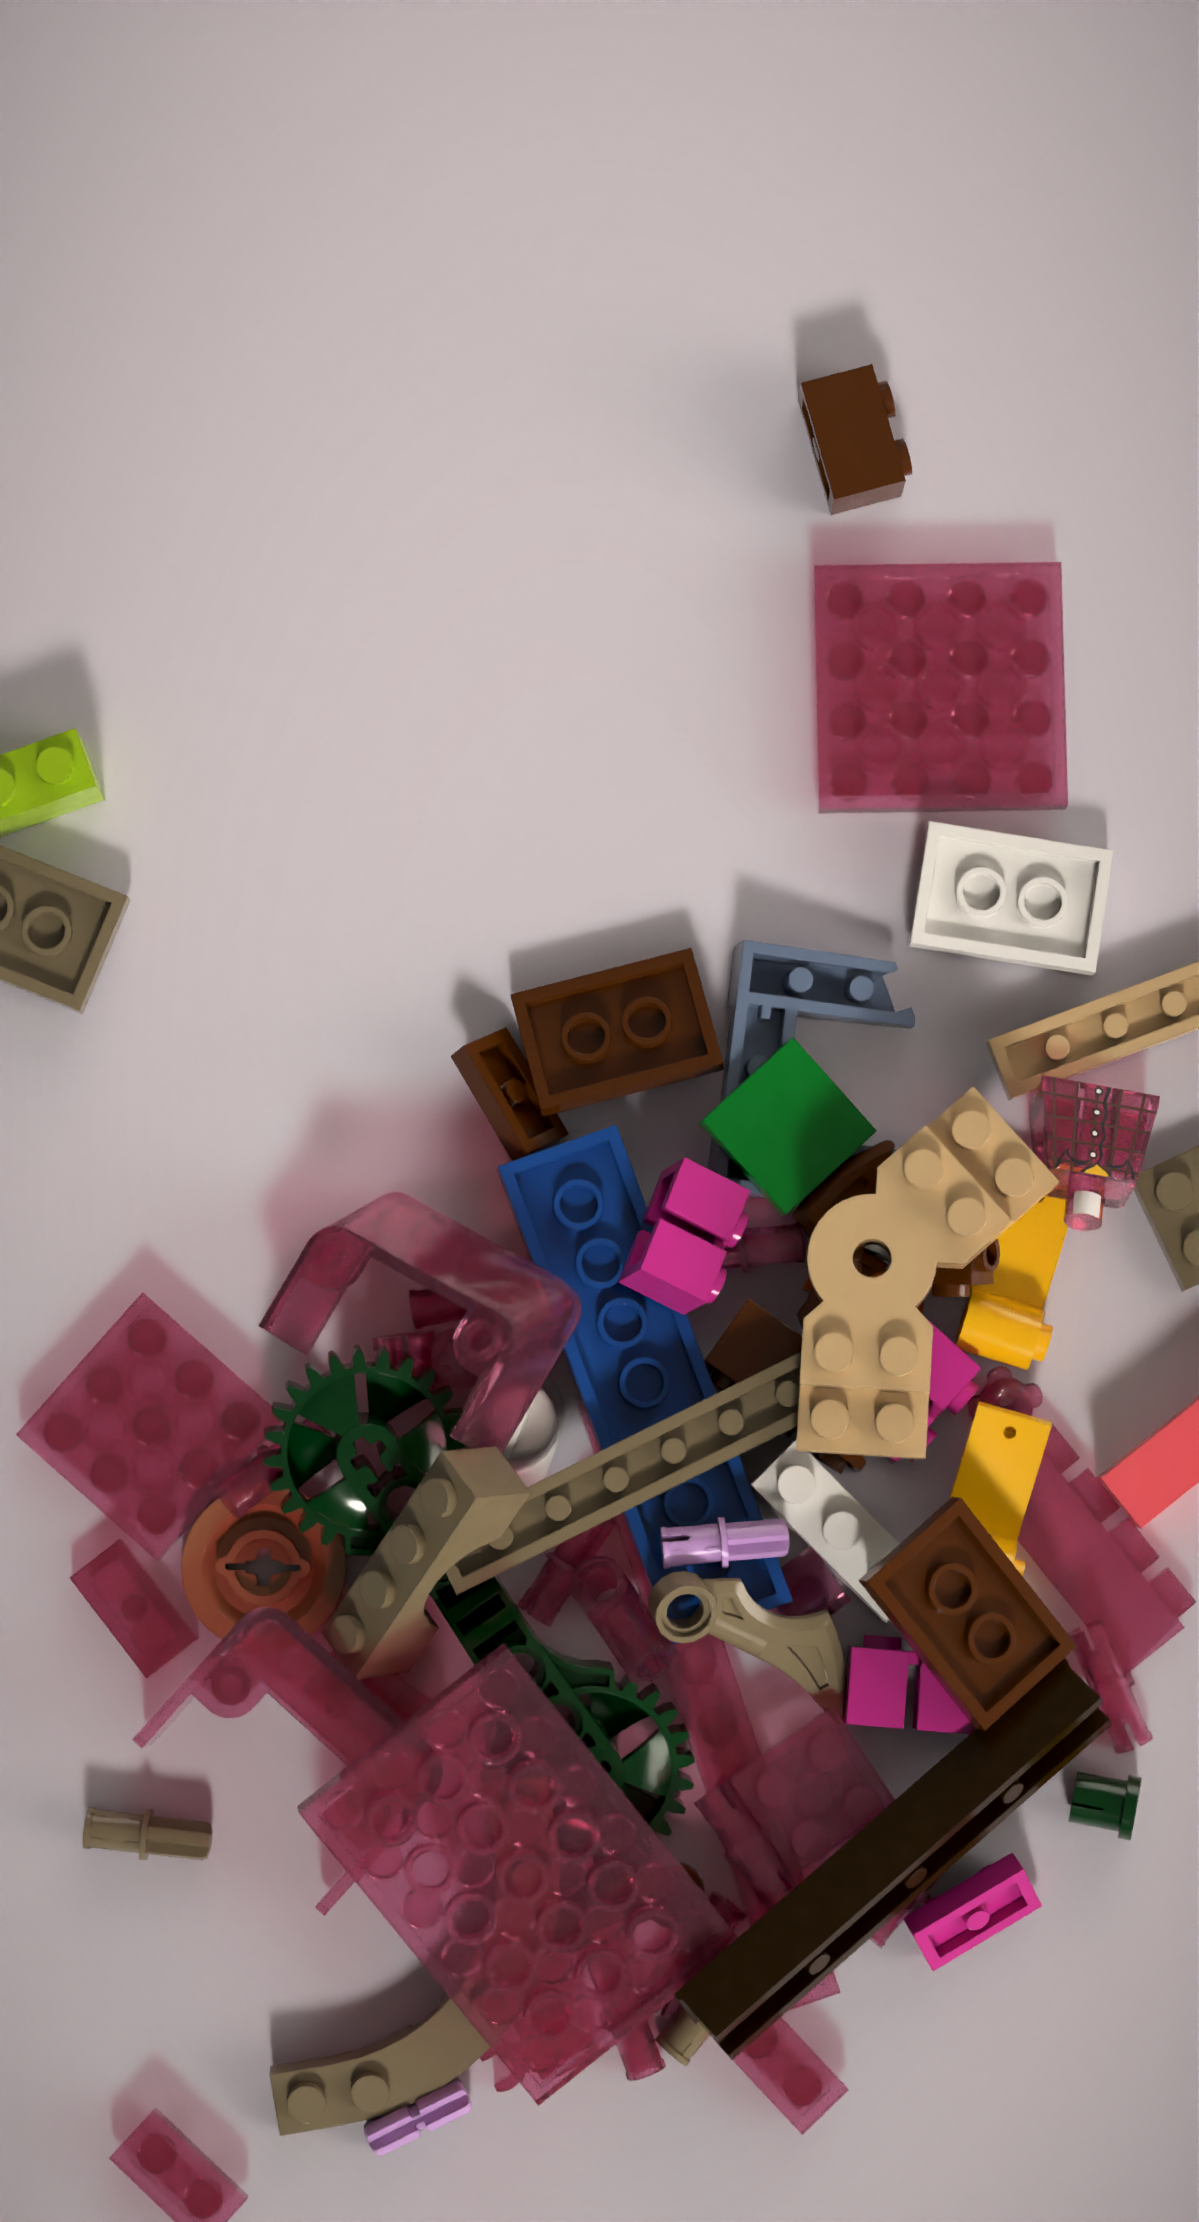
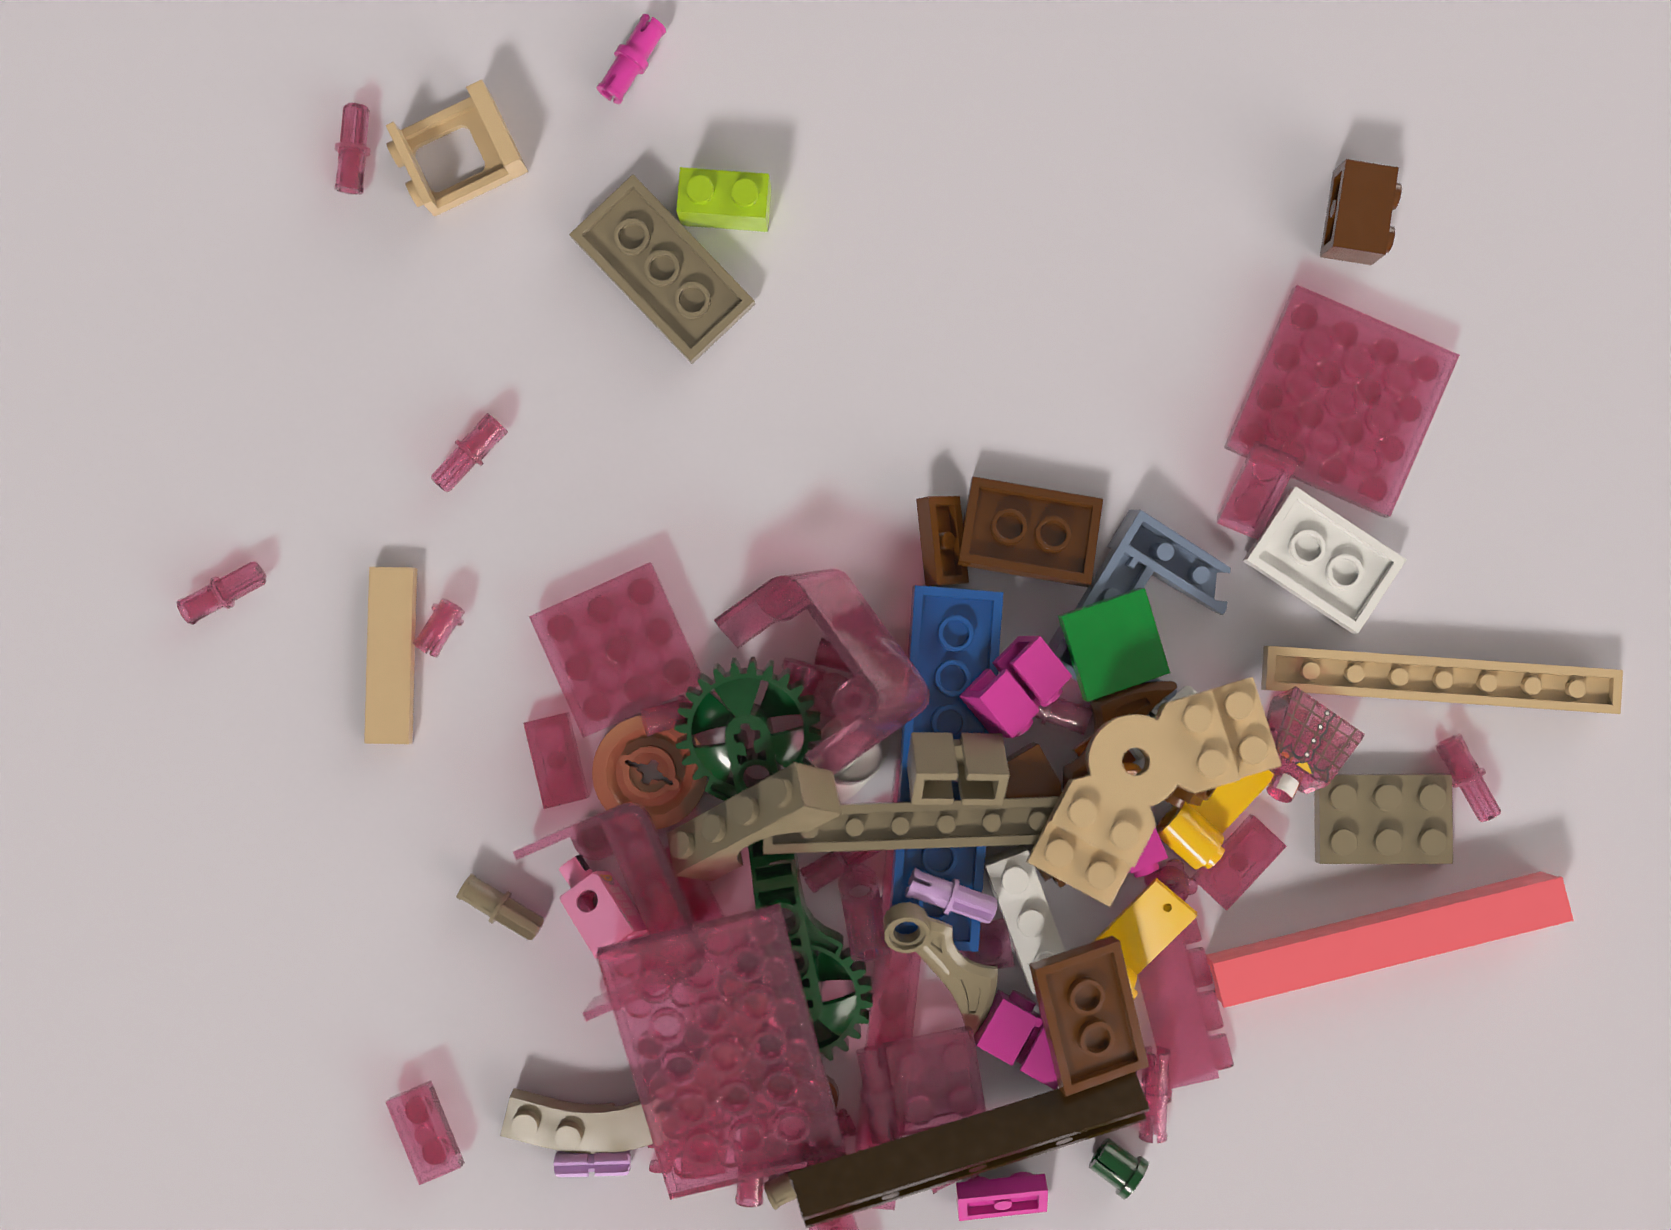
camera: 25 degrees right, 5 degrees up
none -> bright pink torso [559,854,651,959]
none -> dark tan piece [907,732,1009,806]
none -> clear pink plate [1191,814,1287,911]
none -> clear pink plate [1217,441,1299,540]

